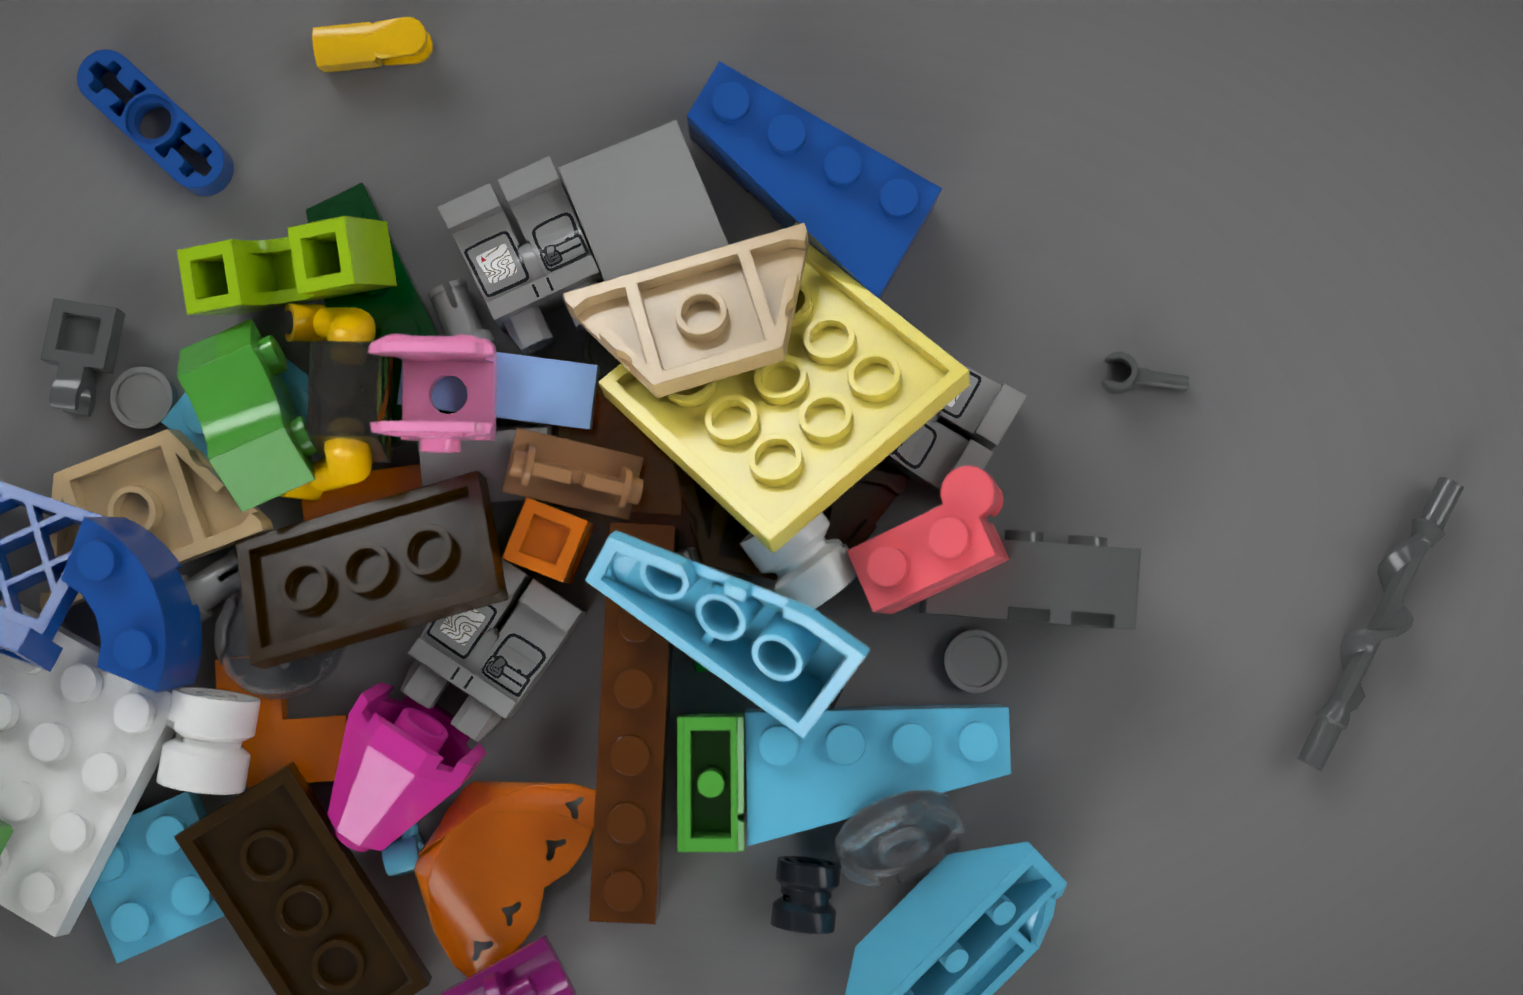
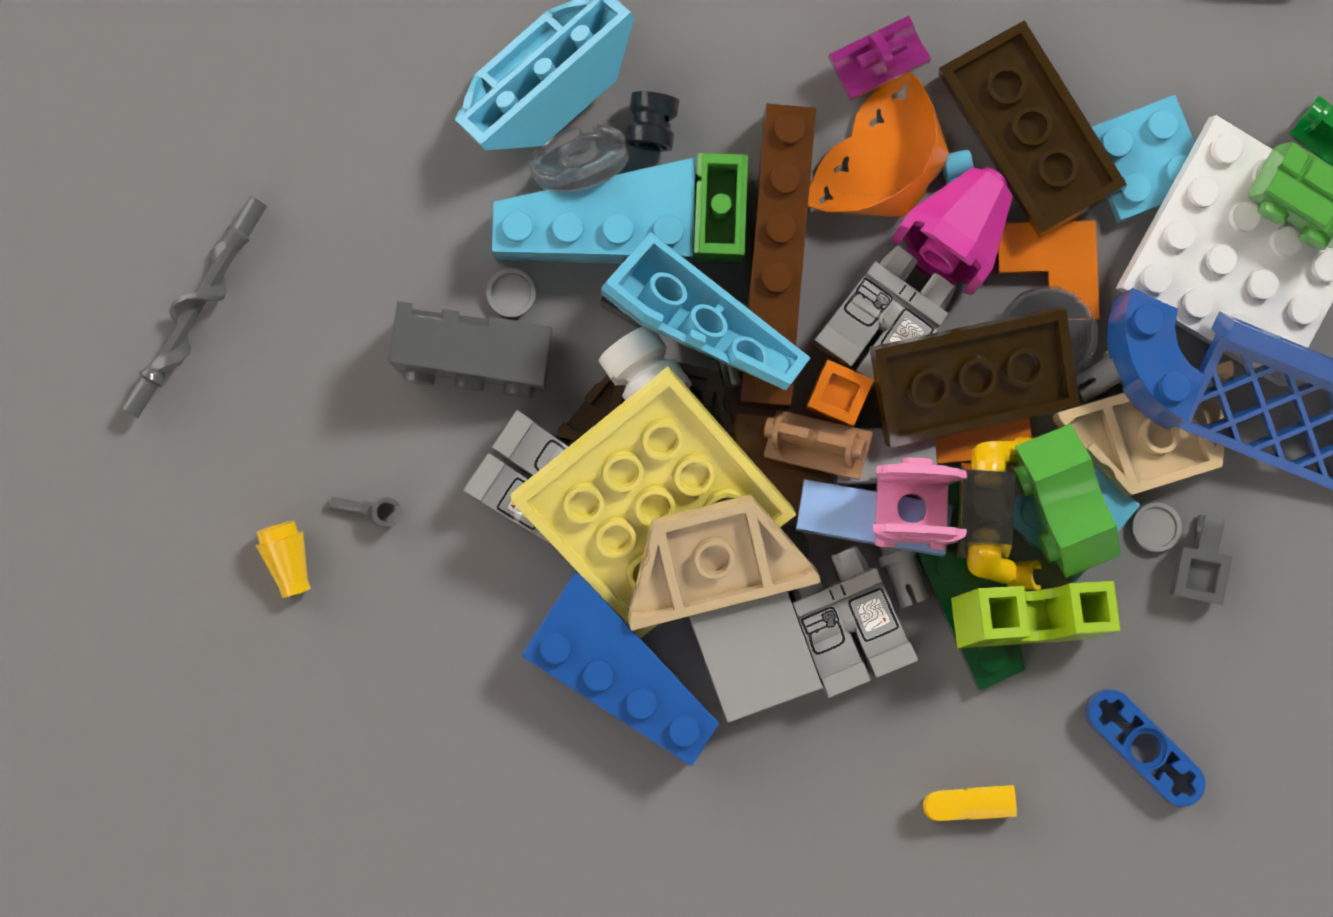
camera: 175 degrees right, 0 degrees up
white wheel [156,687,261,795] -> none
coral hinge [847,465,1010,614] -> none
none -> yellow cone [255,520,311,598]

